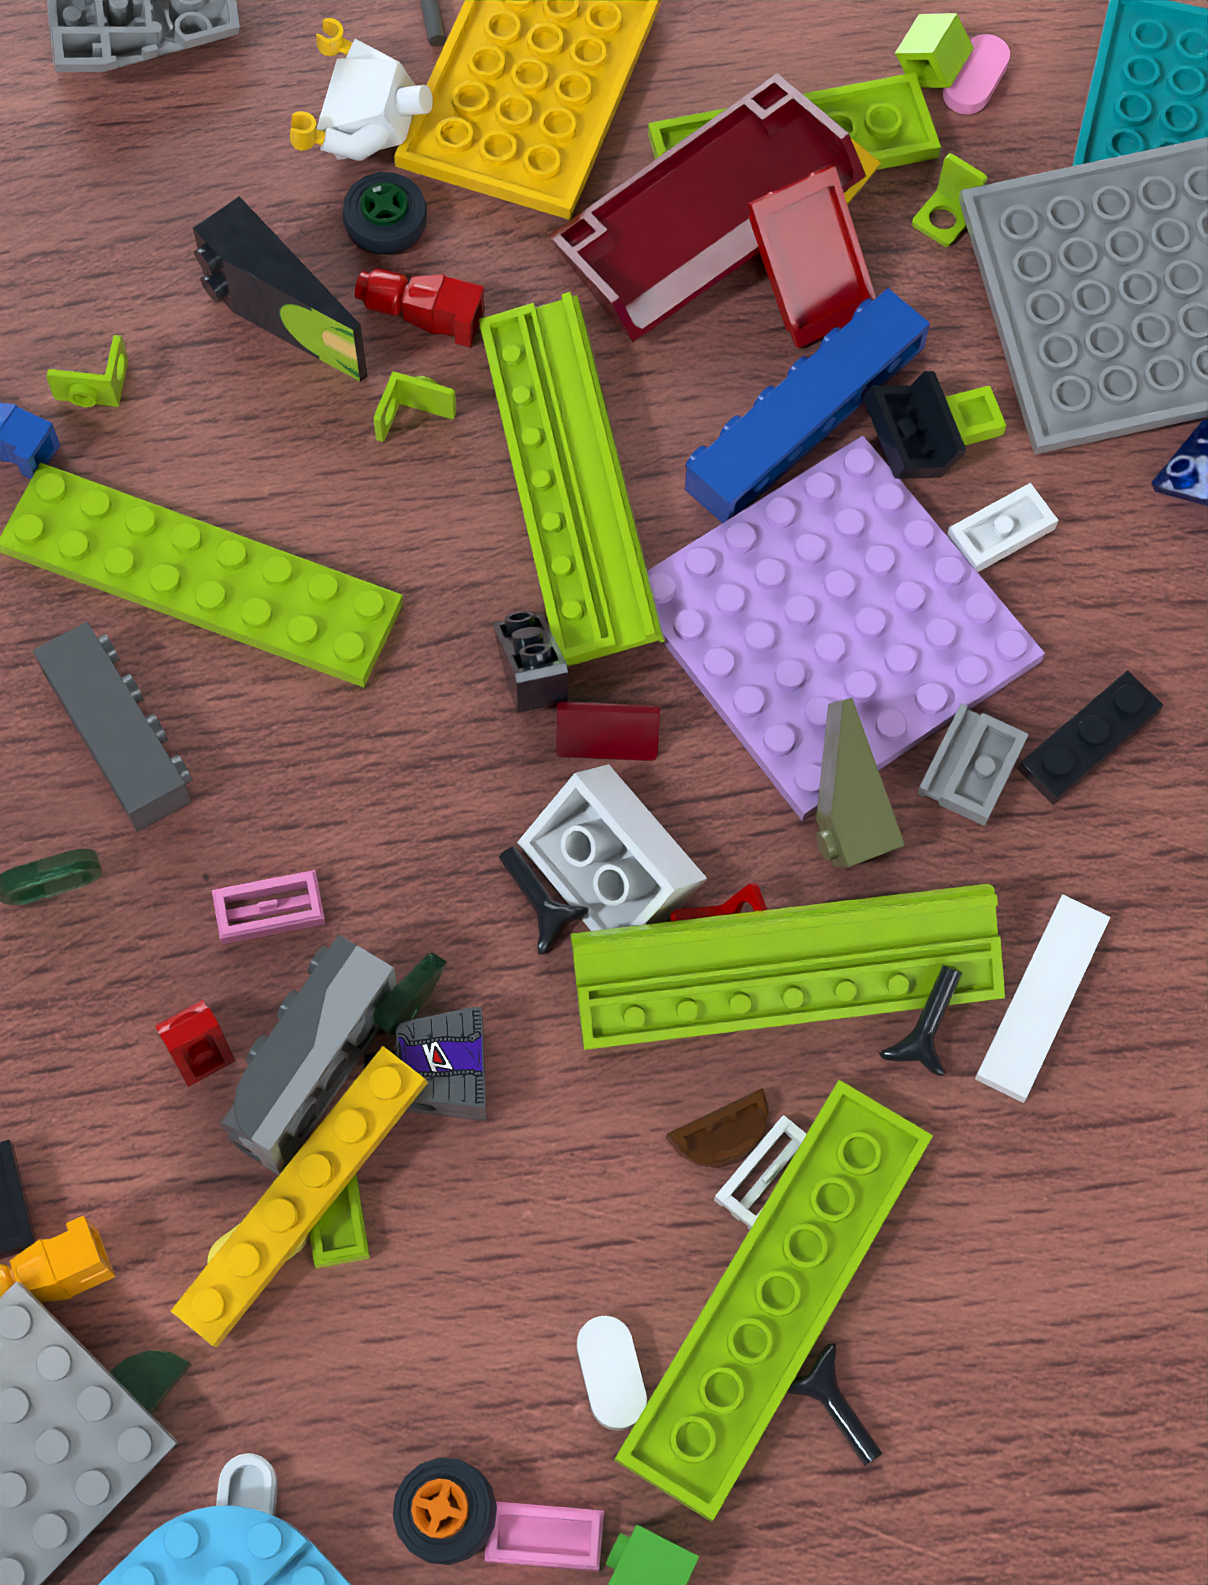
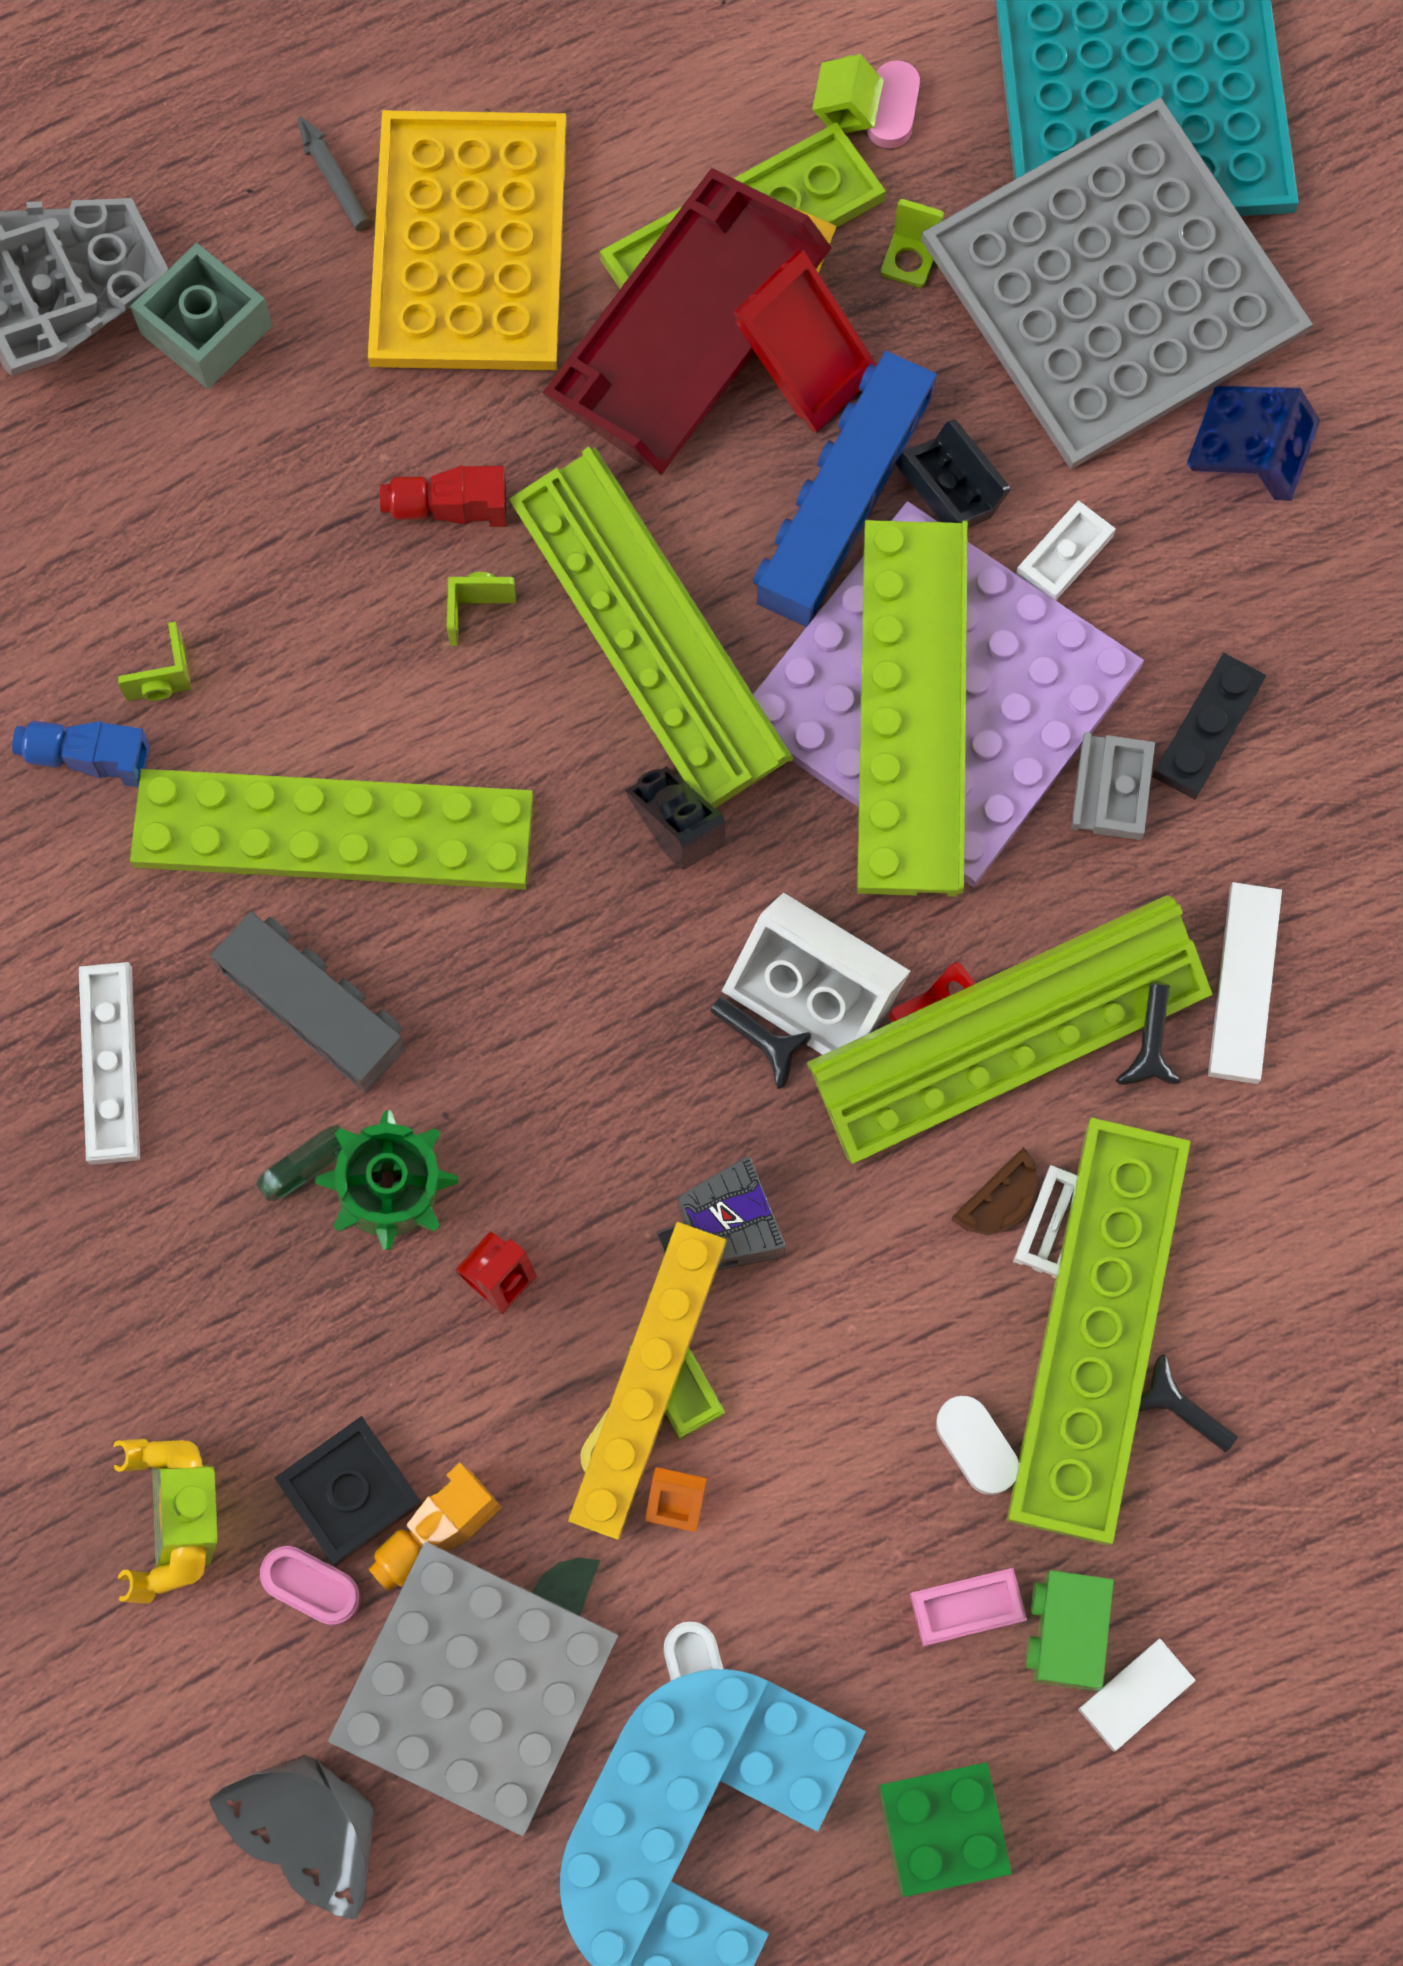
camera: 15 degrees left, 5 degrees up
black slope [193,196,367,381] -> none
bright pink tile [212,870,326,945] -> none
piece [219,934,400,1175] -> none
white torso [290,18,433,161] -> none
black wheel [343,172,427,254] -> none
clear green tile [373,952,447,1036] -> none
black wheel [393,1457,497,1565] -> none
dark red slope [556,701,660,761] -> none
olive slope [816,698,905,867] -> none
lime plate [945,385,1006,445] -> none
none -> sand green brick [130,243,273,389]
none -> green brick [315,1110,458,1250]
none -> orange plate [645,1467,707,1532]
none -> lime plate [857,520,968,897]

